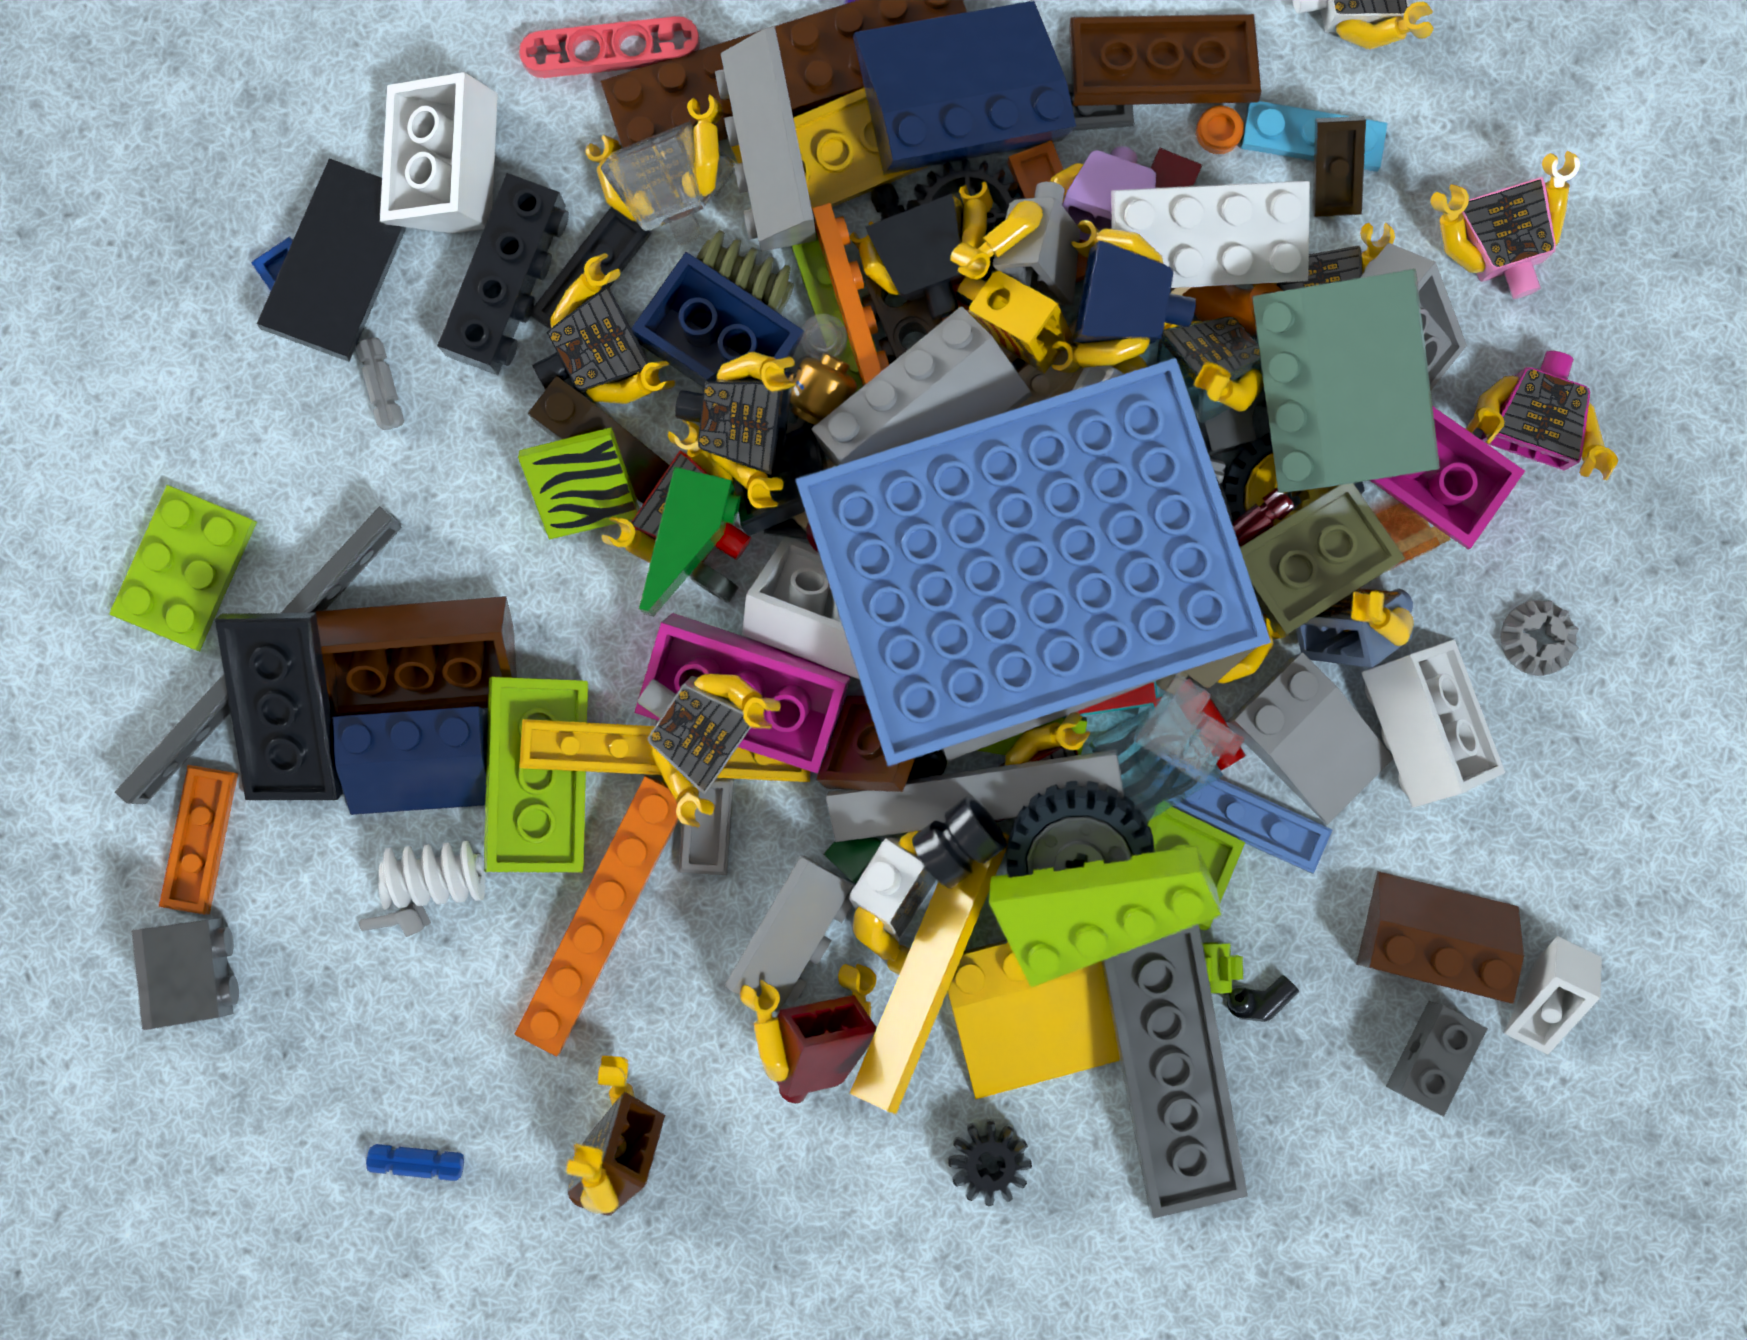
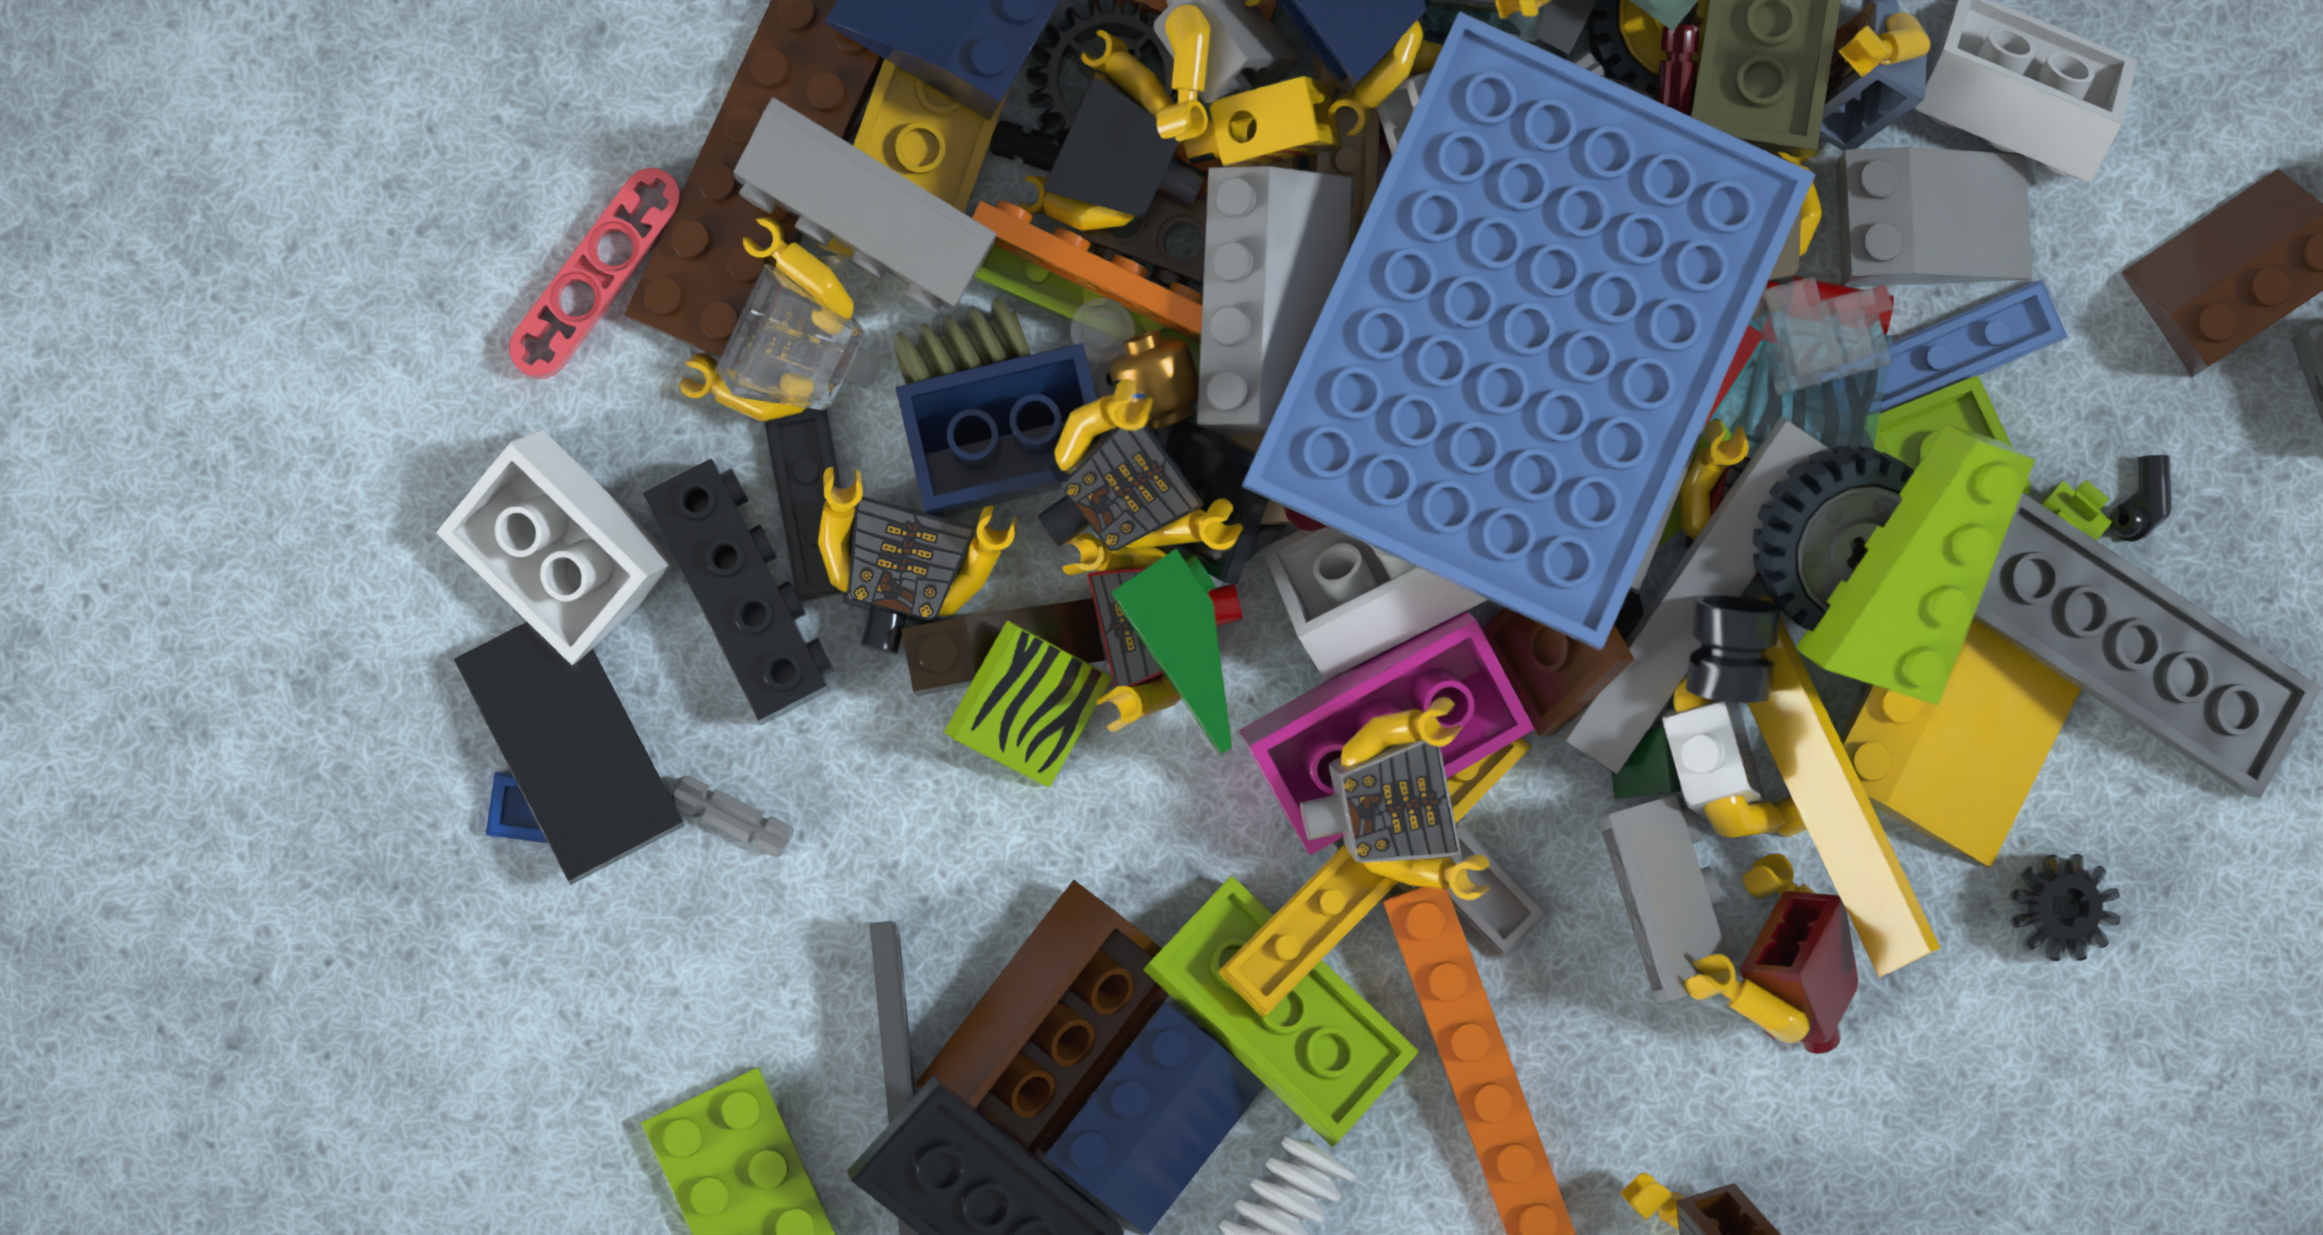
camera: 45 degrees left, 0 degrees up
pearl dark grey tile [690,562,739,602] -> none

